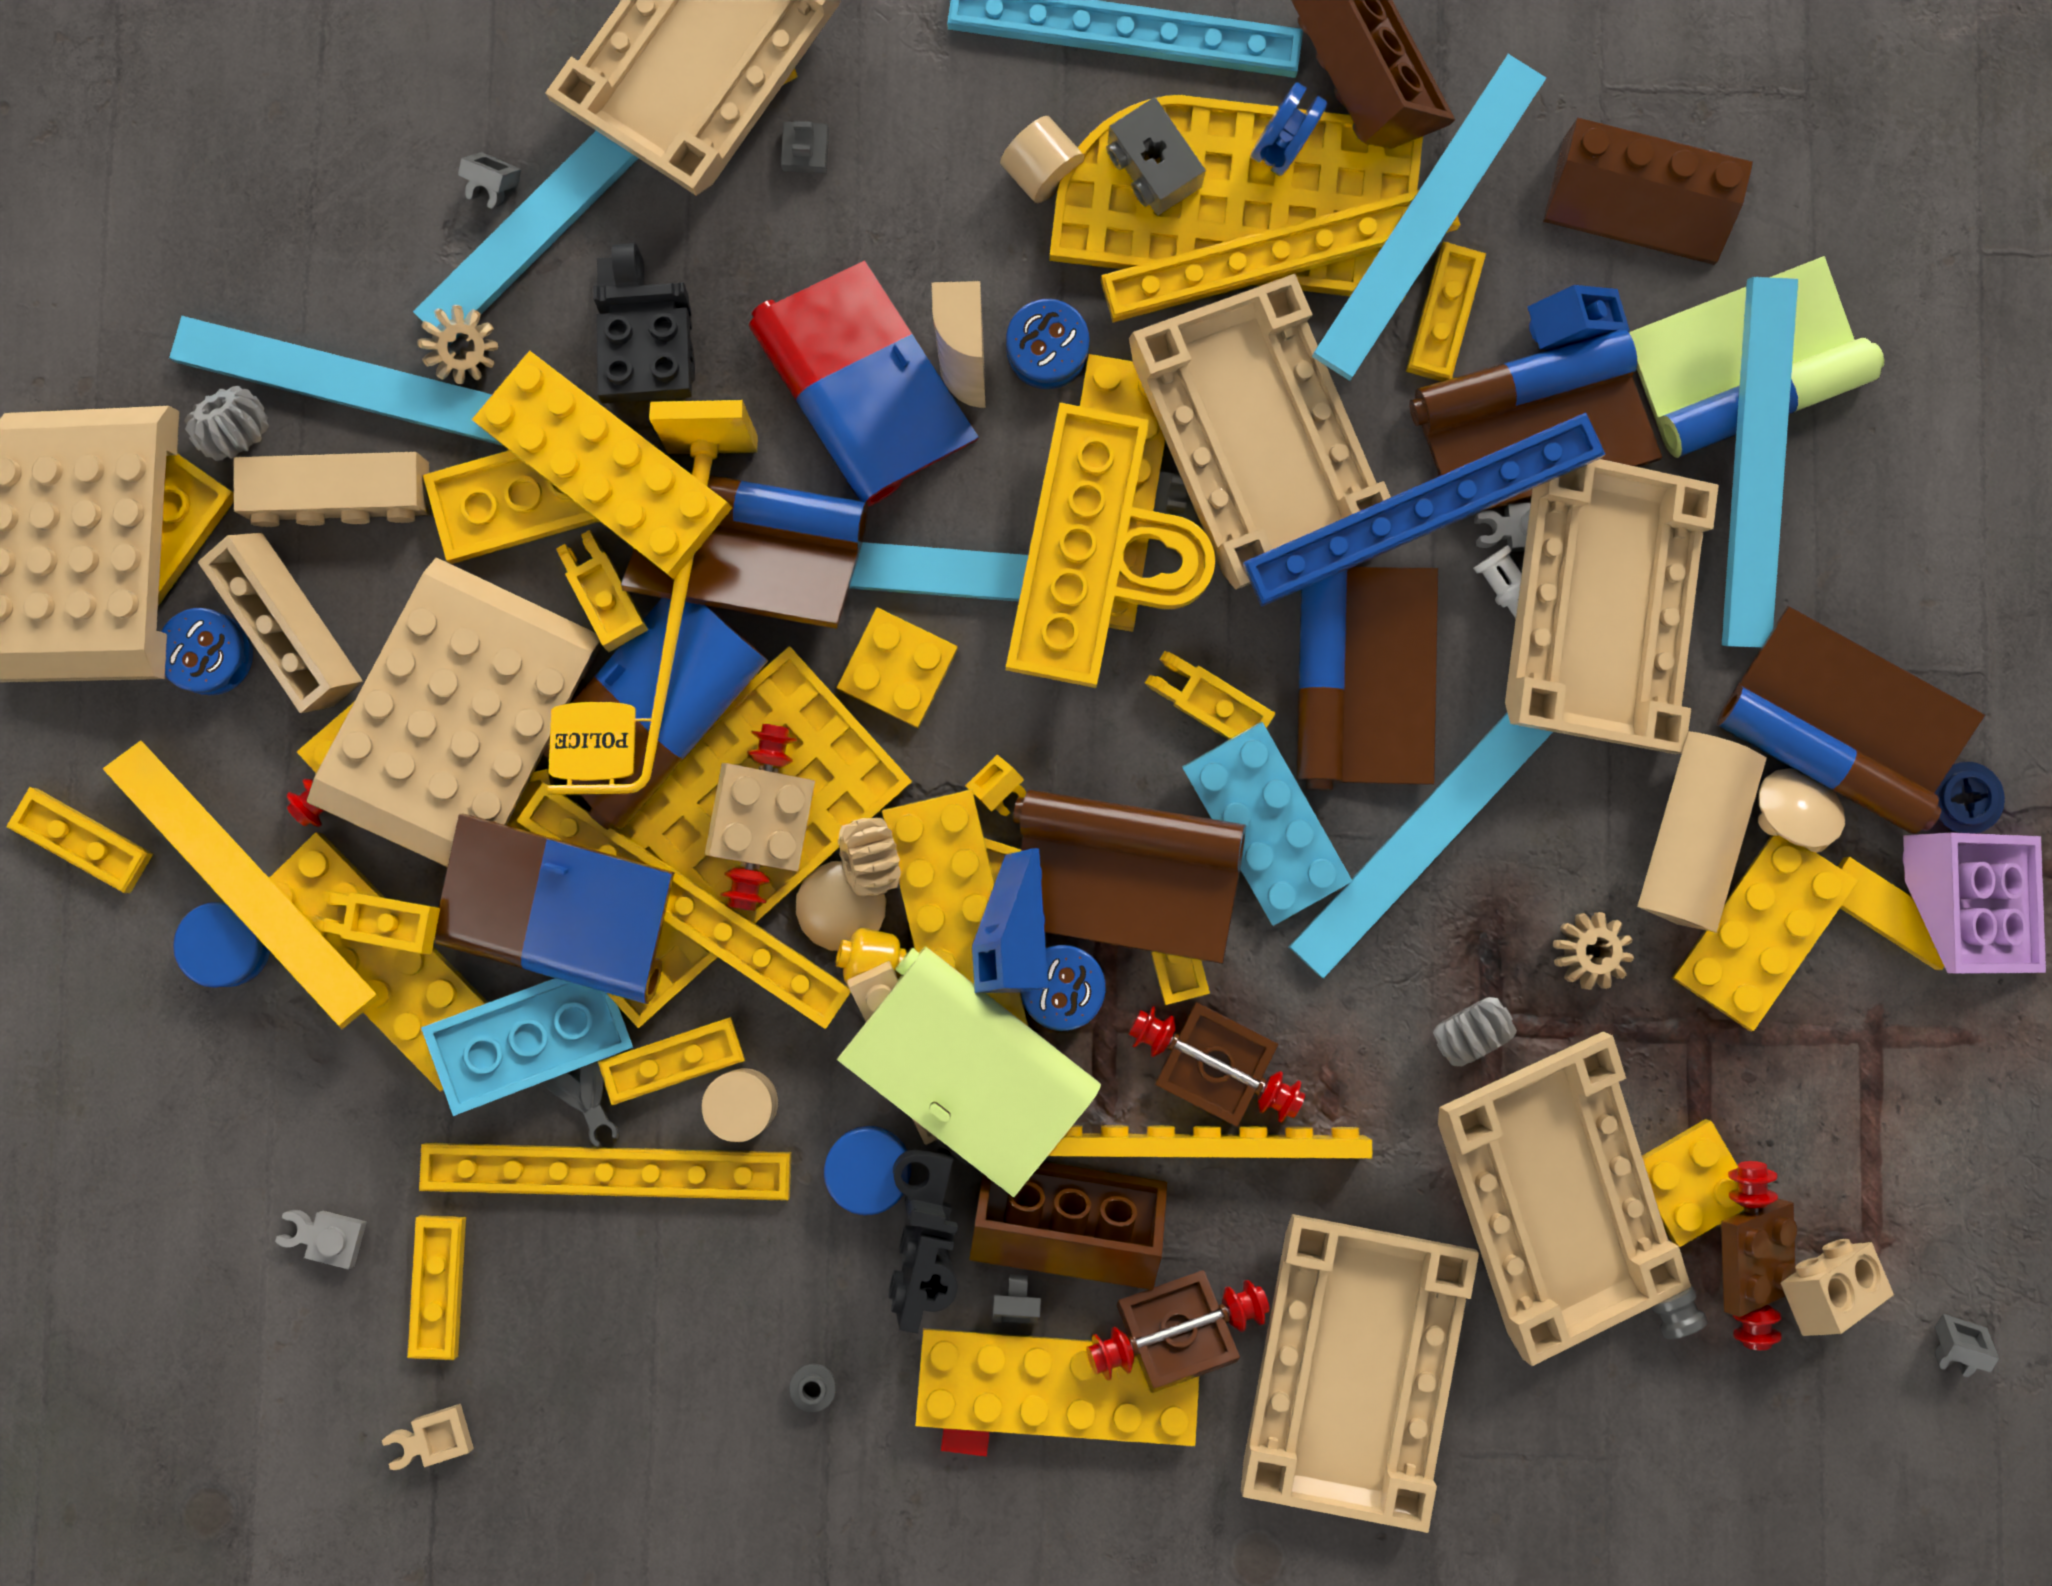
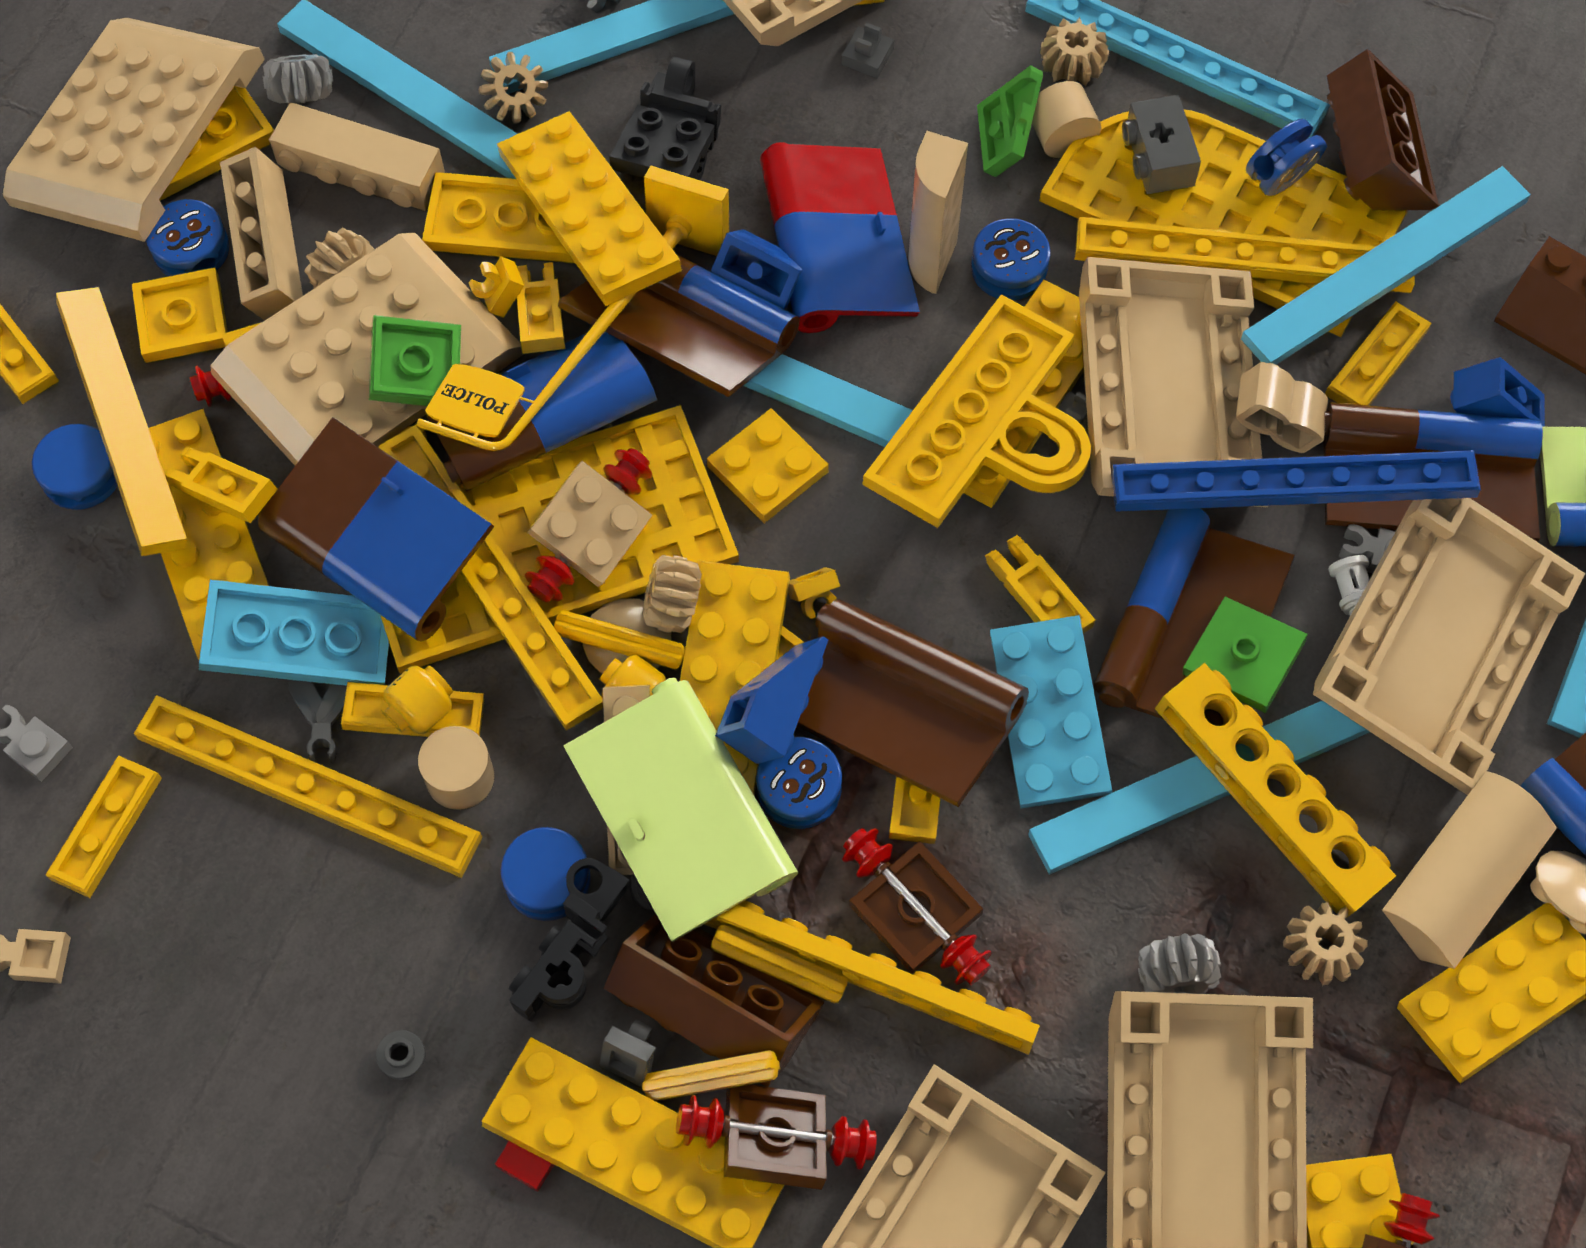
camera: 25 degrees right, 20 degrees down
none -> yellow plate [131,267,228,363]
none -> tan gear [304,227,374,288]
none -> bright green plate [369,315,461,406]
none -> yellow head [383,665,453,734]
none -> yellow tile [469,256,525,318]
none -> yellow axle [554,610,685,669]
none -> yellow axle [642,1050,780,1101]
none -> blue slope [711,229,803,309]
none -> yellow axle [711,924,847,1003]
none -> bright green wing [977,65,1043,177]
none -> tan gear [1040,17,1109,86]
none -> yellow brick [1155,663,1396,918]
none -> bright green plate [1183,596,1307,713]
none -> tan brick [1236,362,1328,453]

